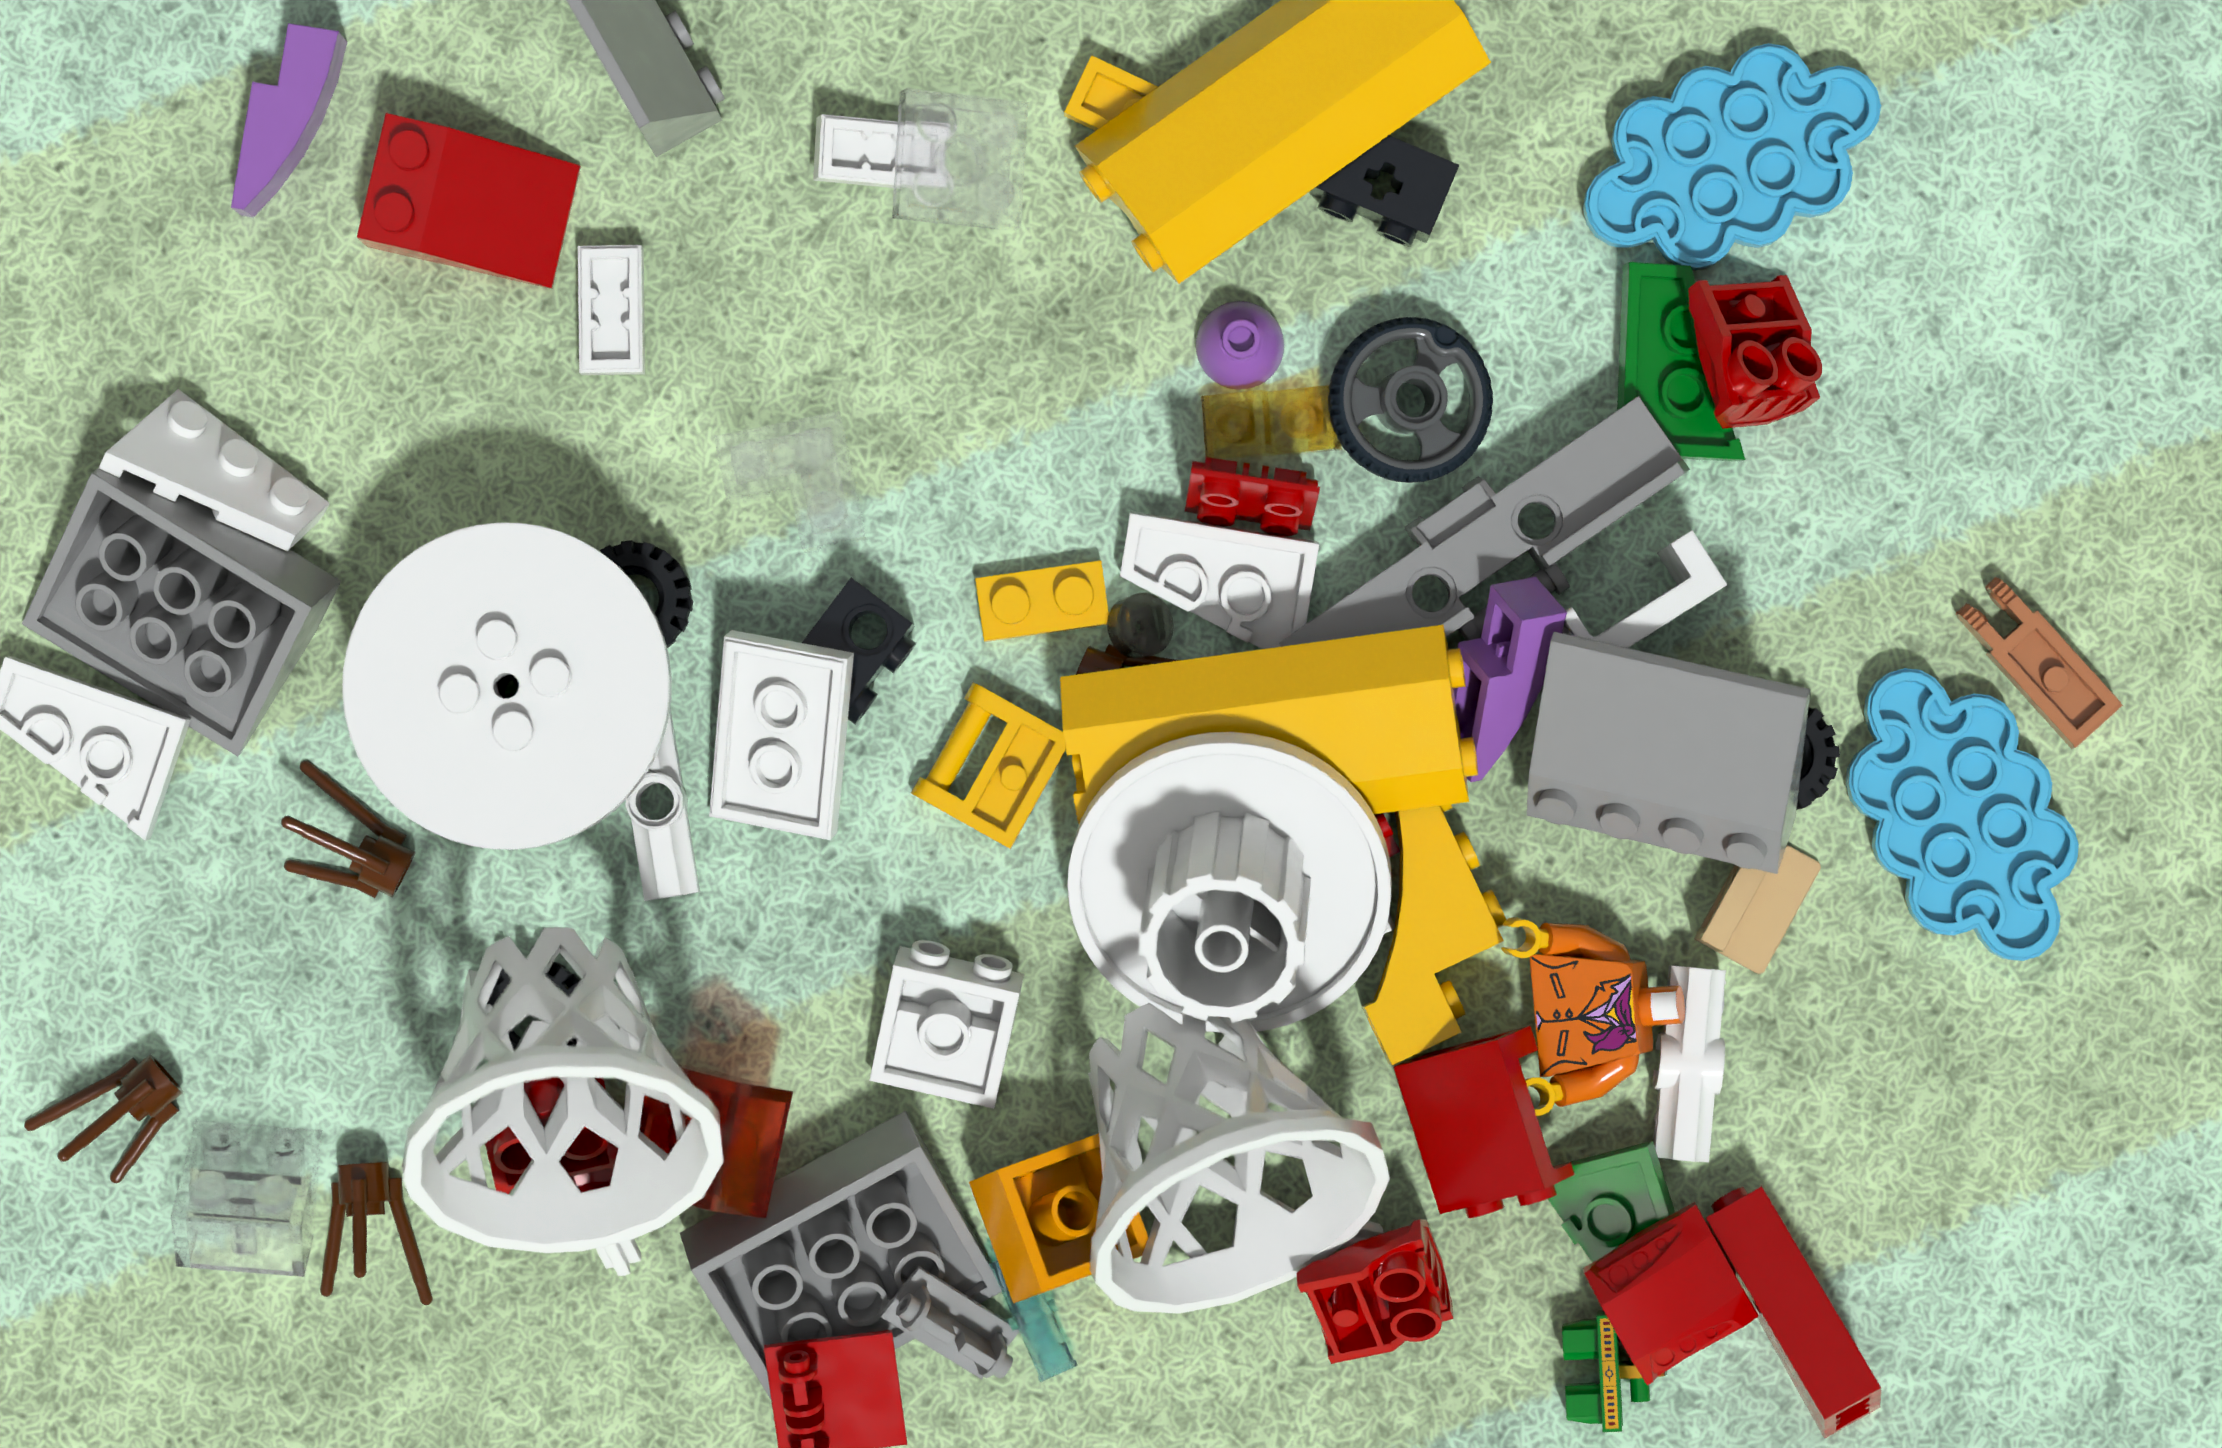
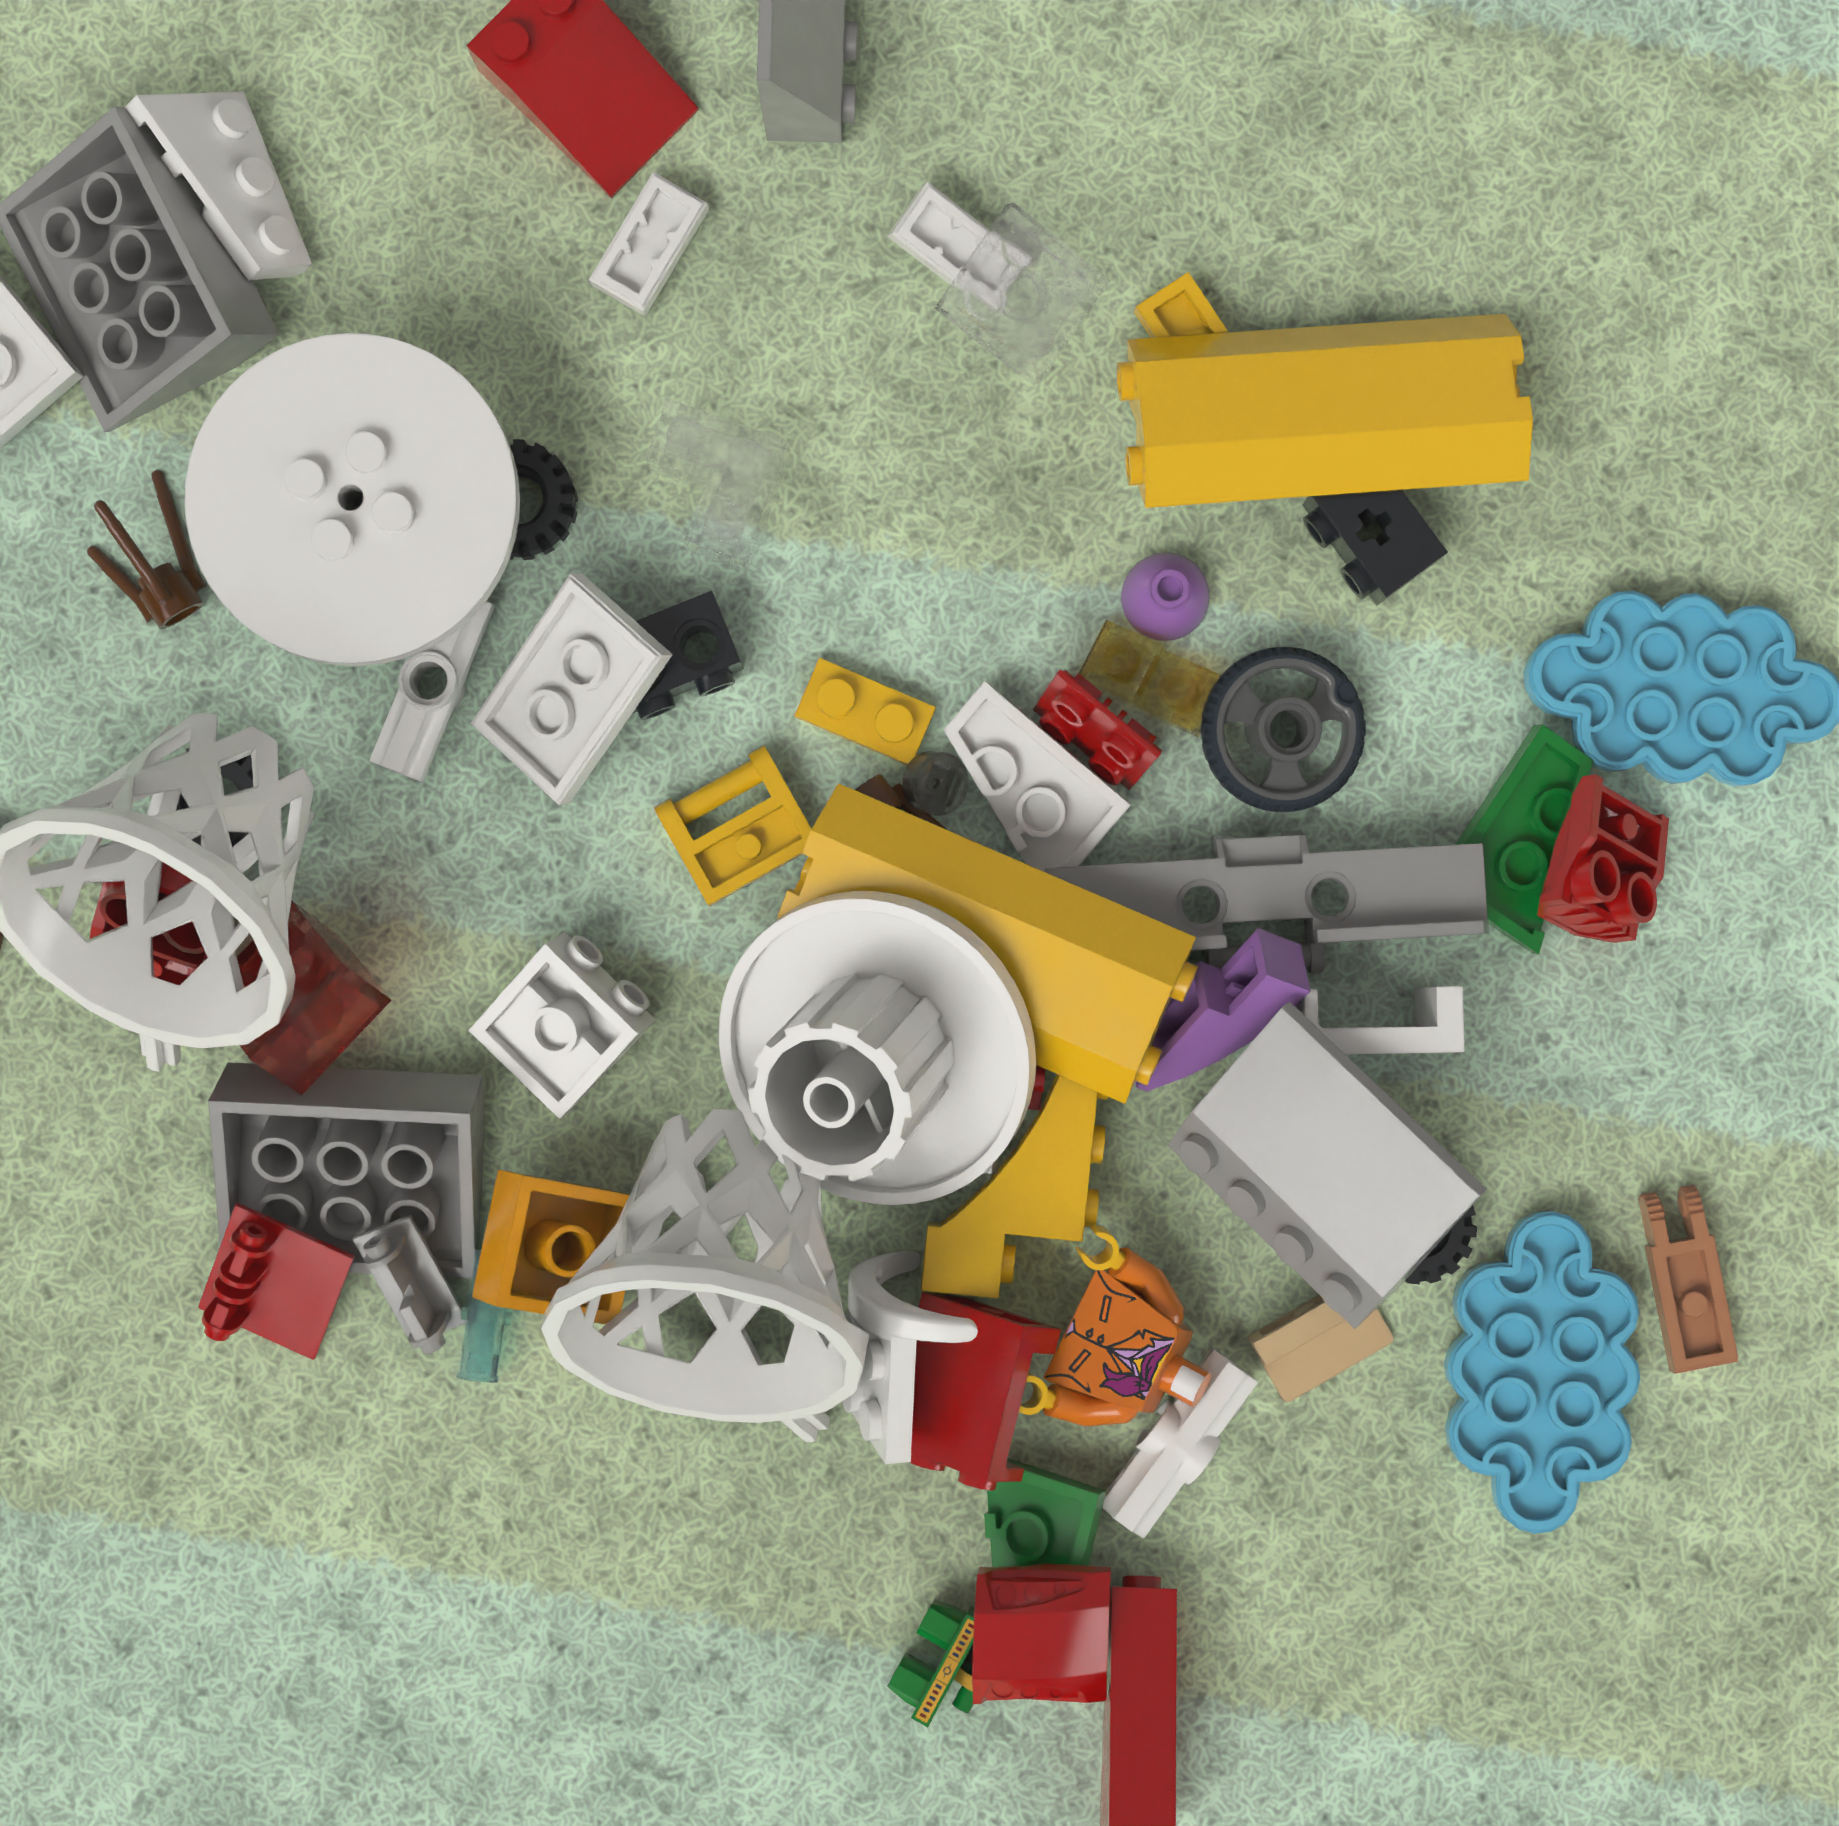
camera: 30 degrees right, 0 degrees up
red slope [1297,1219,1454,1364] -> none
none -> white piece [842,1250,978,1464]

